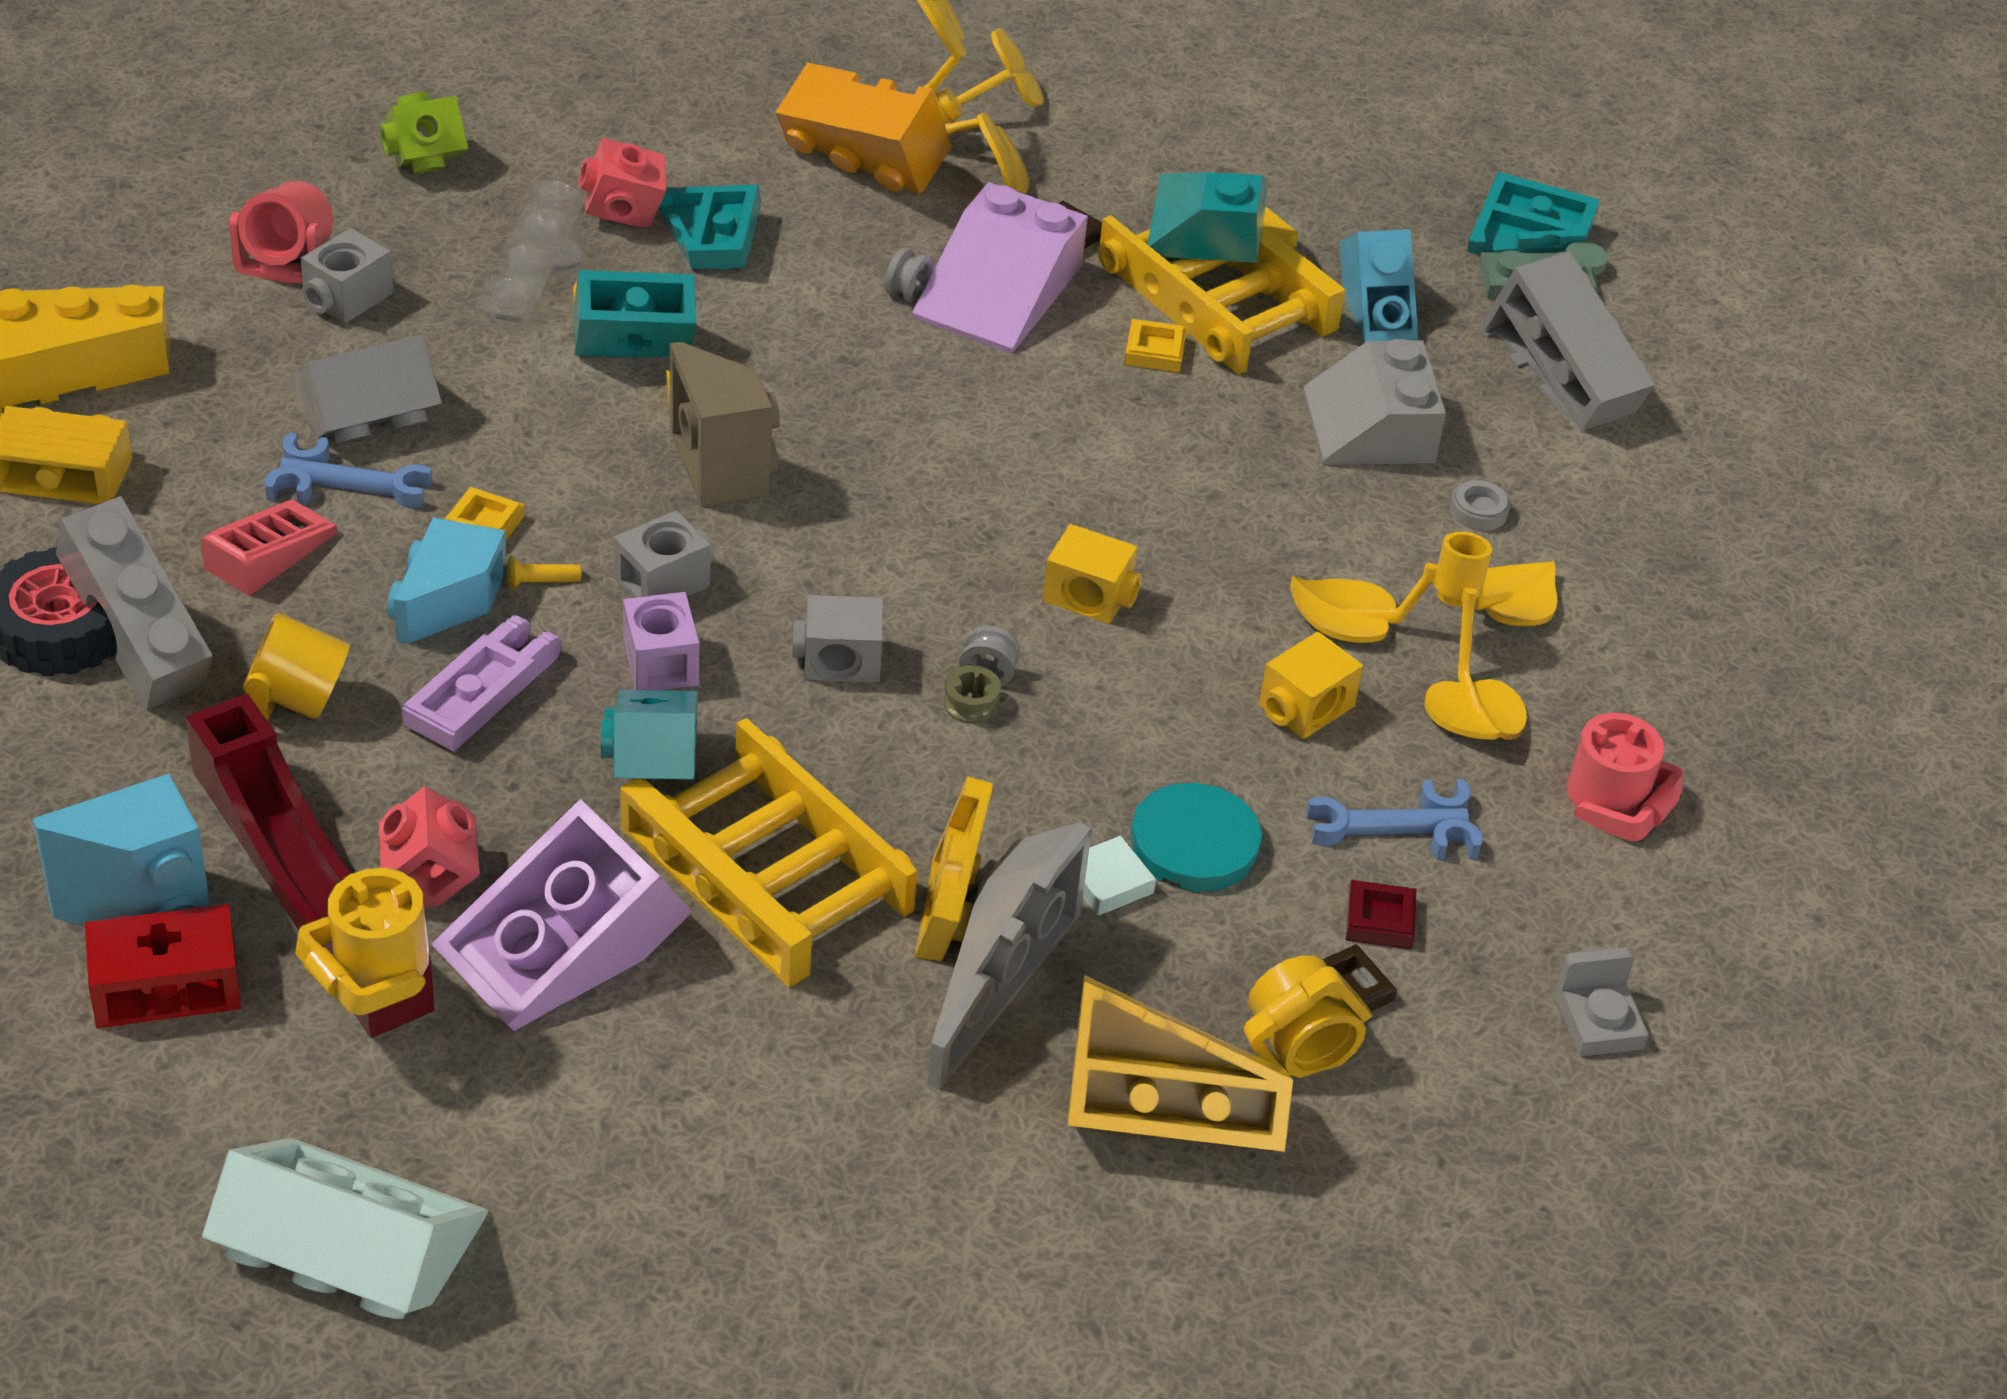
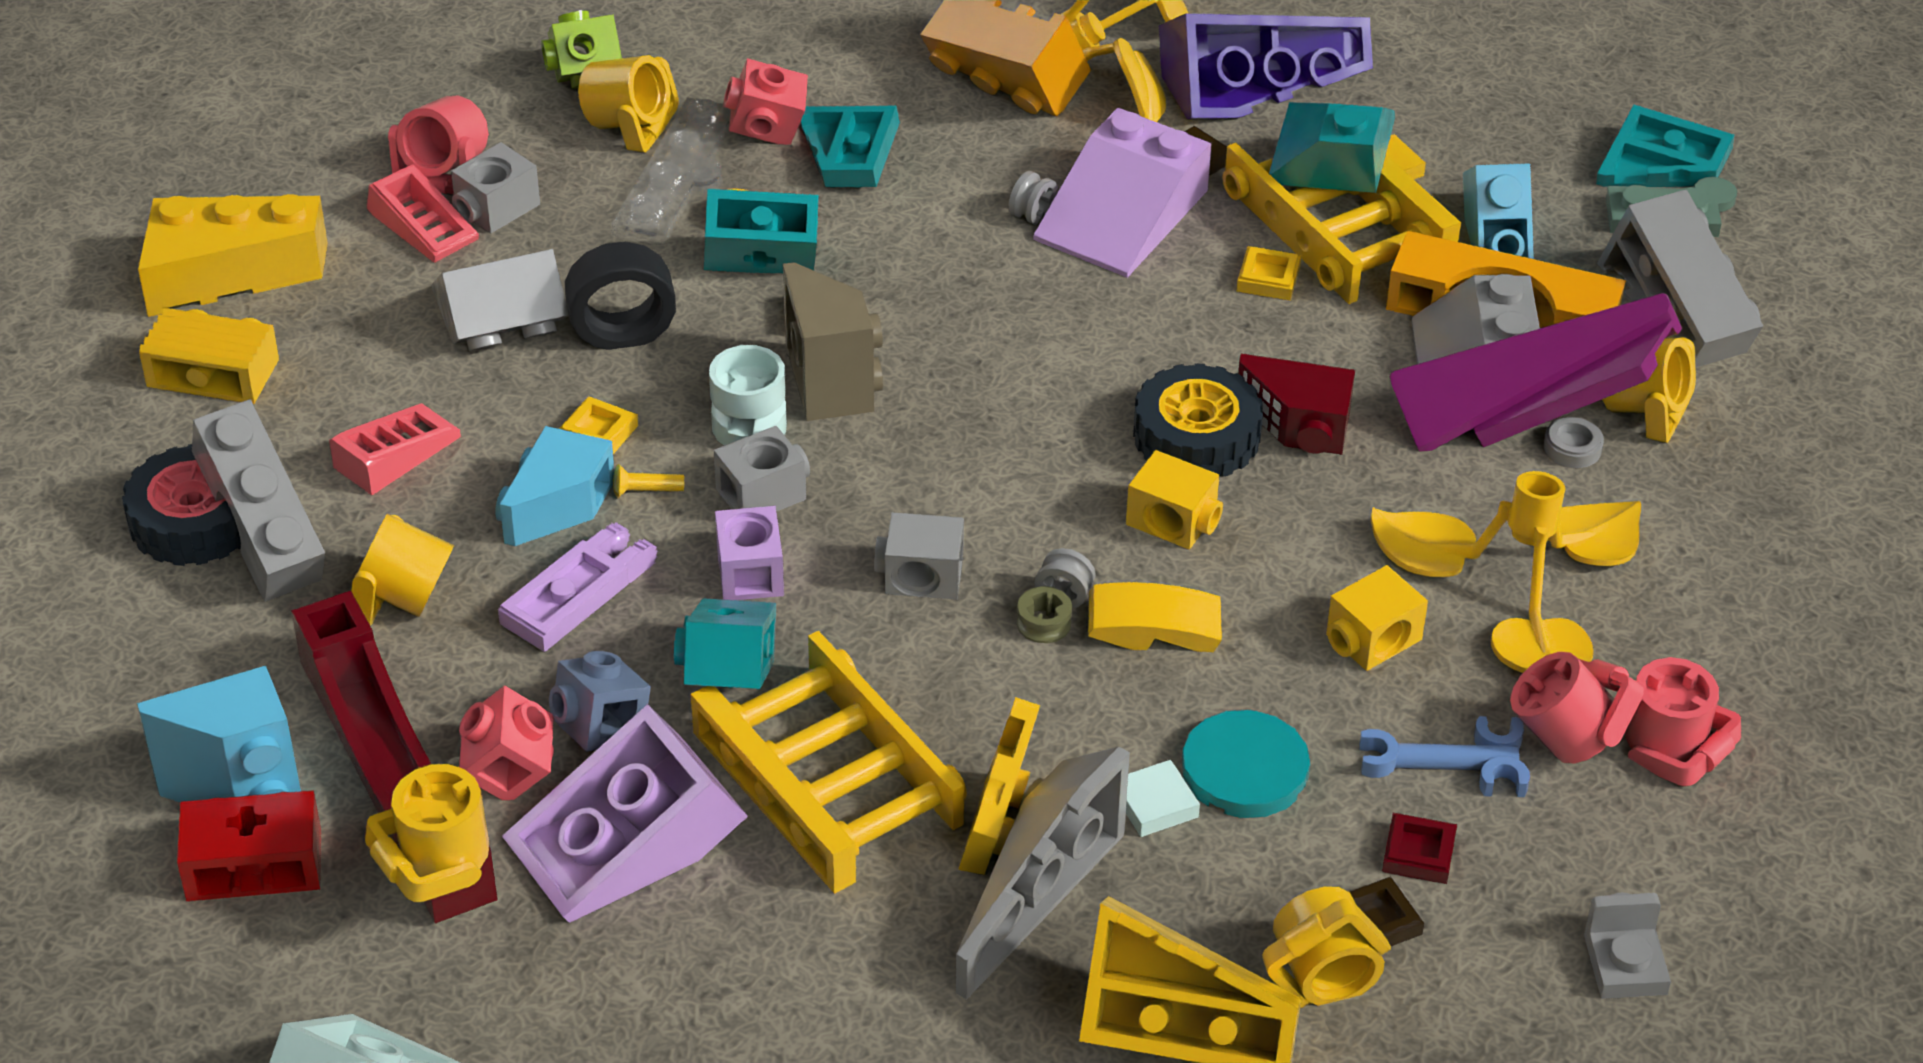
camera: 10 degrees right, 0 degrees up
medium blue bar [264,432,433,508] -> none
none -> coral slope [367,164,479,263]
none -> sand blue brick [549,651,651,752]
none -> black tyre [565,241,676,350]
none -> yellow piece [578,55,679,153]
none -> light aqua wheel [709,345,787,446]
none -> yellow slope [1088,582,1222,652]
none -> black wheel [1133,363,1263,477]
none -> dark purple wedge [1159,13,1373,120]
none -> dark red slope [1238,353,1355,455]
none -> light orange arch [1386,231,1626,328]
none -> magenta wedge [1389,293,1682,452]
none -> coral piece [1510,652,1644,764]
none -> yellow piece [1602,337,1696,443]

